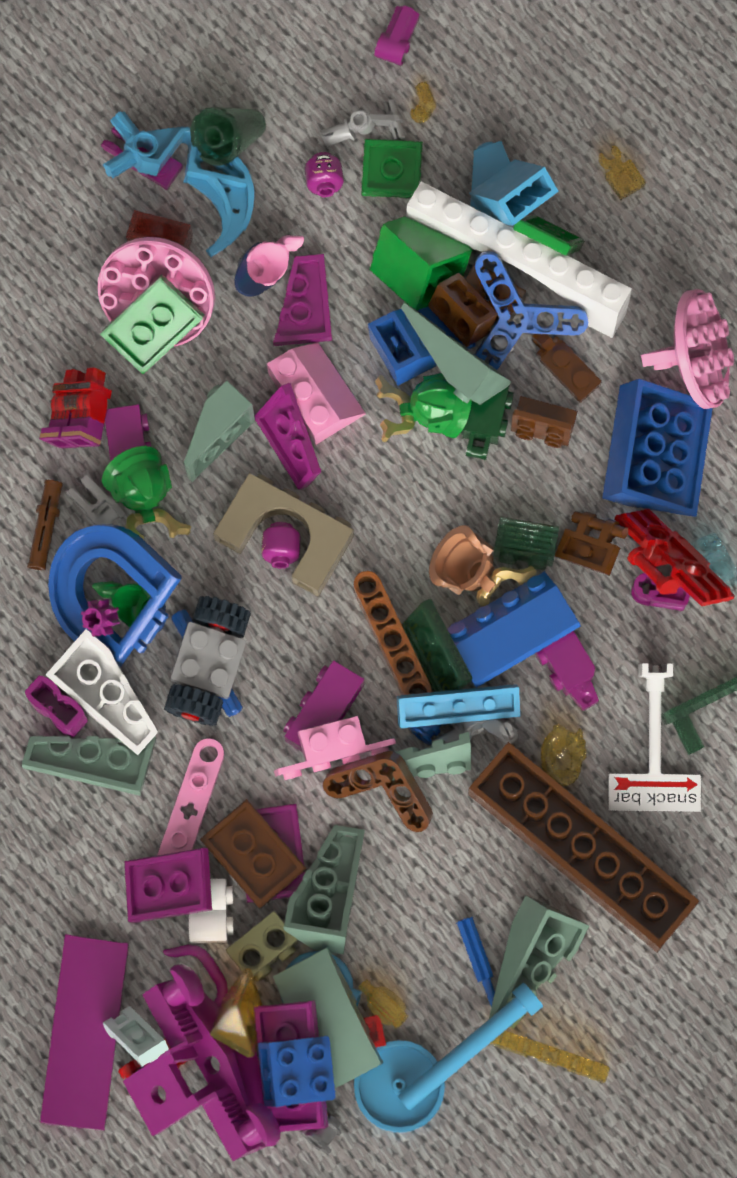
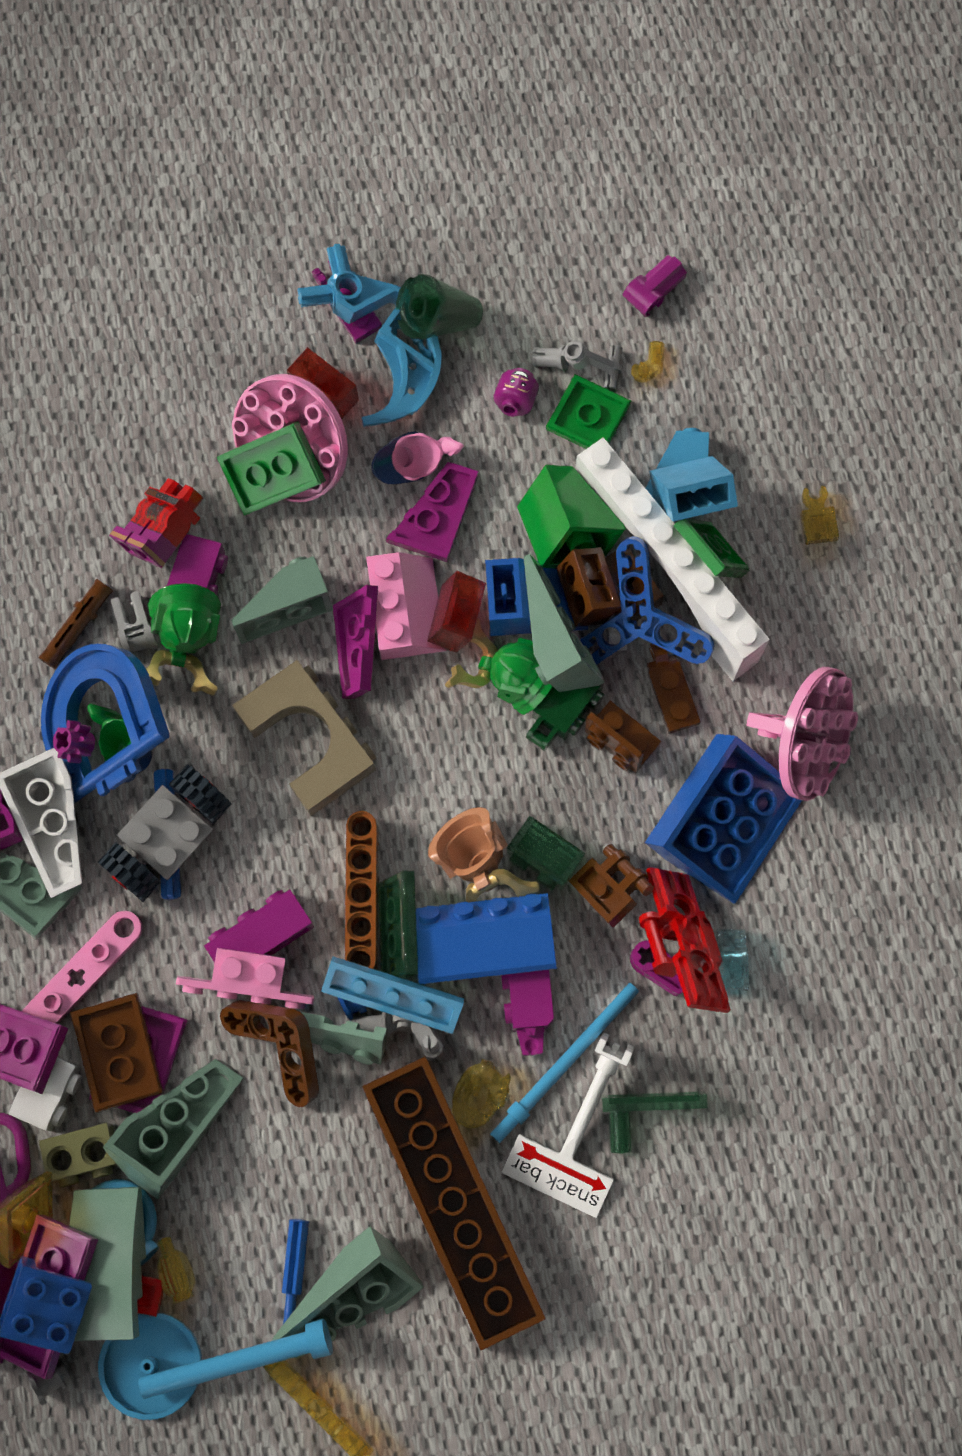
camera: 25 degrees right, 0 degrees up
magenta head [261,522,301,569] -> none
none -> clear red brick [427,571,486,653]
none -> dark azure bar [490,983,639,1144]

